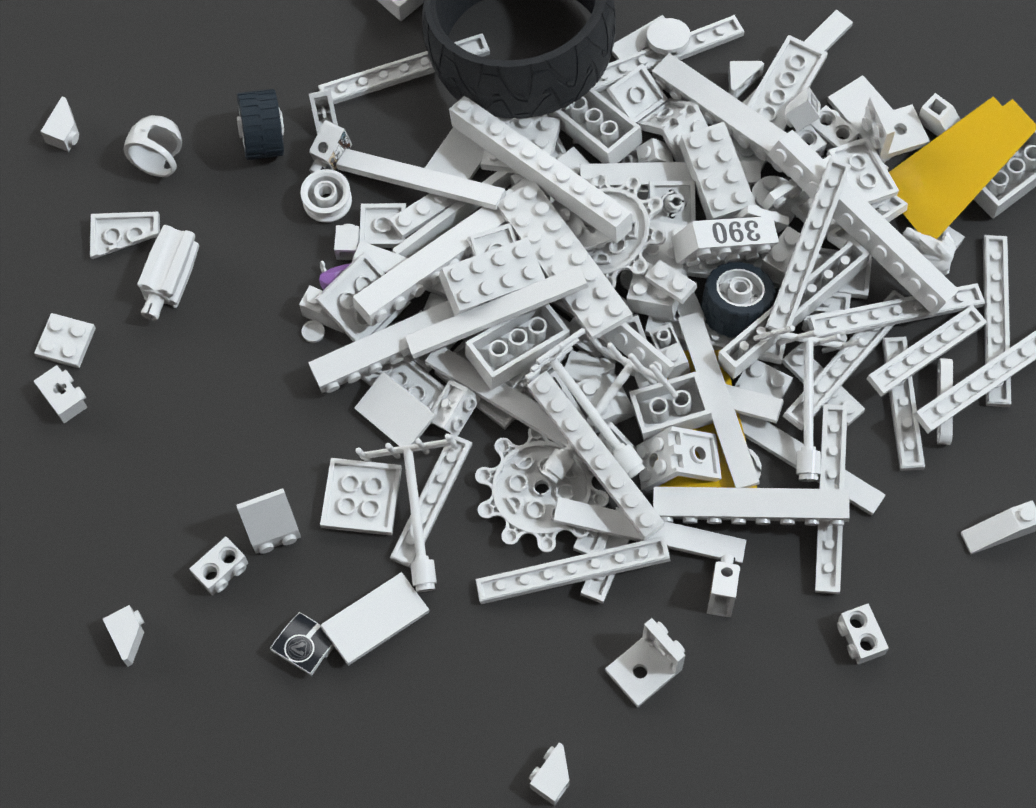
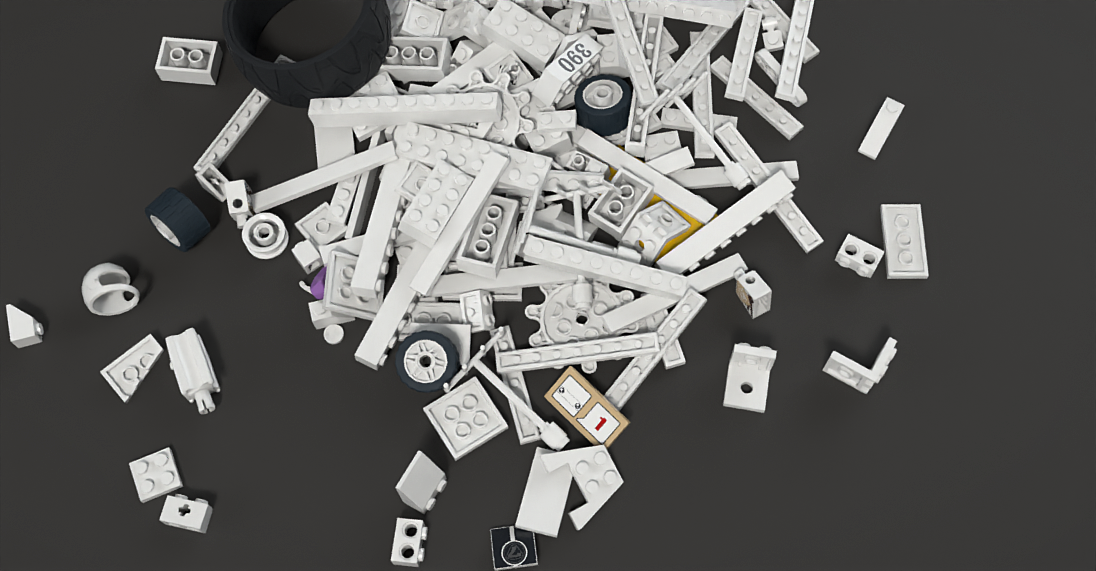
camera: 40 degrees left, 0 degrees up
white slope [529,743,569,806] -> none
none -> wheel [395,330,460,393]
none -> white tile [495,332,660,374]
none -> white wing [539,445,623,530]
none -> tile [544,366,631,450]
none -> white plate [761,15,784,52]
none -> white bracket [823,337,897,394]
none -> white tile [880,204,929,279]

